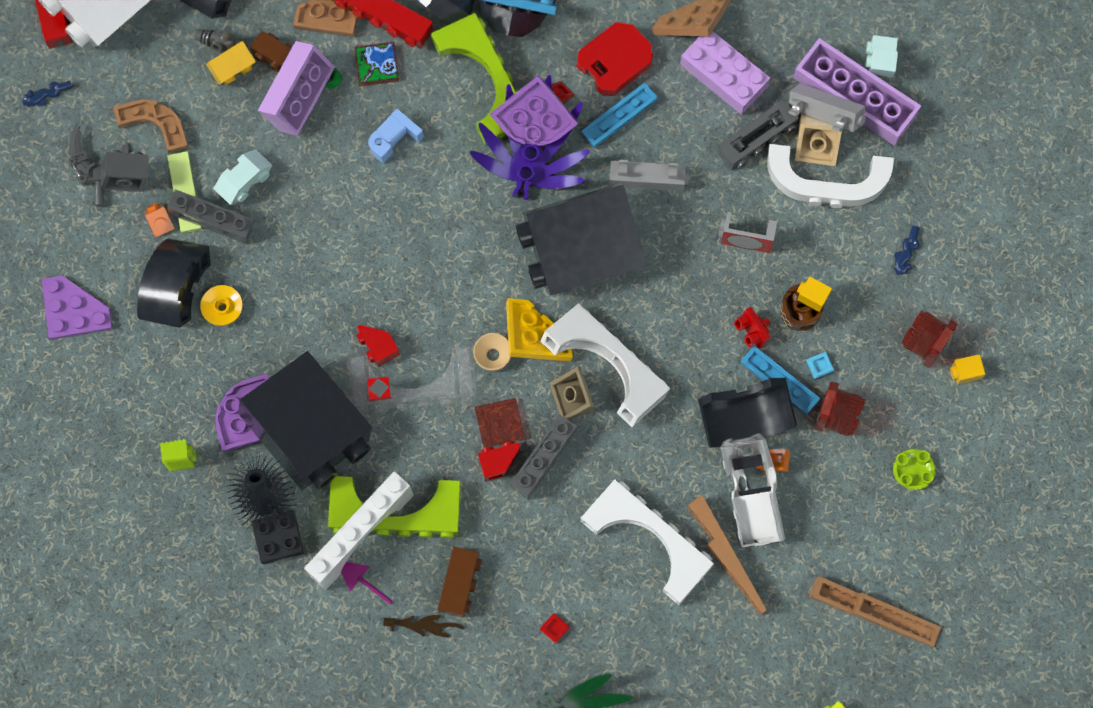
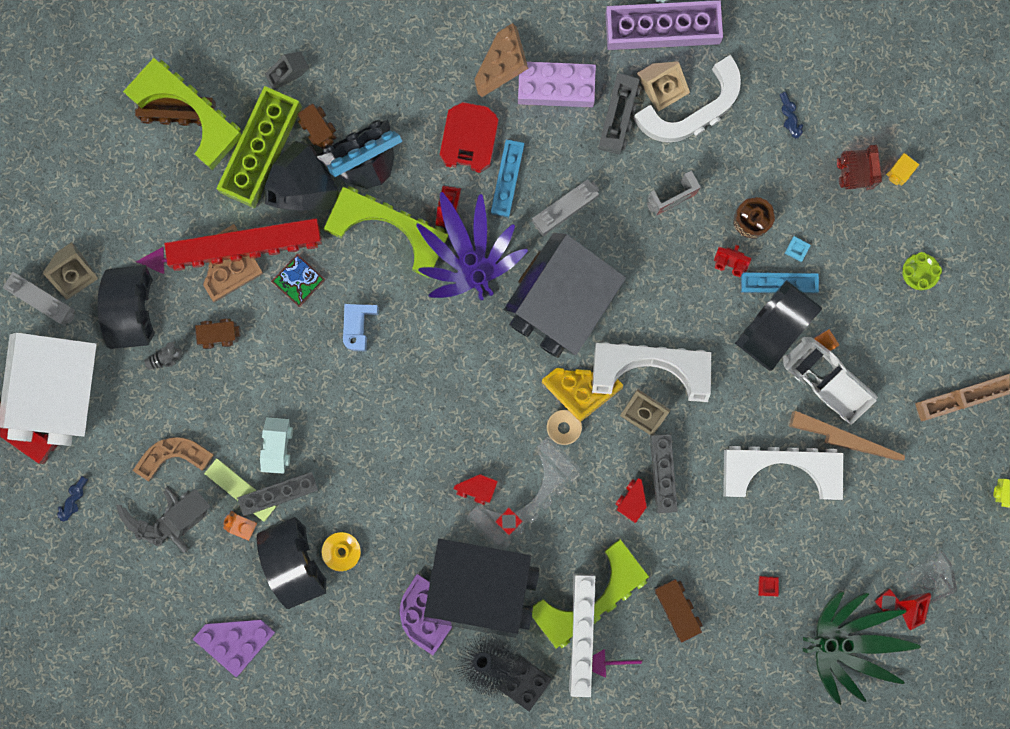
camera: 40 degrees left, 10 degrees up
lime brick [160,439,198,471] -> none
yellow brick [206,41,256,85] -> none
lavender brick [258,41,335,136] -> none
green tile [325,68,342,89] -> none
dark brown piece [383,615,464,638] -> none
clear red tile [475,398,525,448] -> none
medium lavender plate [490,74,578,146] -> none
light grey brick [788,83,866,132] -> none
yellow brick [796,276,832,312] -> none
clear red piece [814,381,866,436] -> none

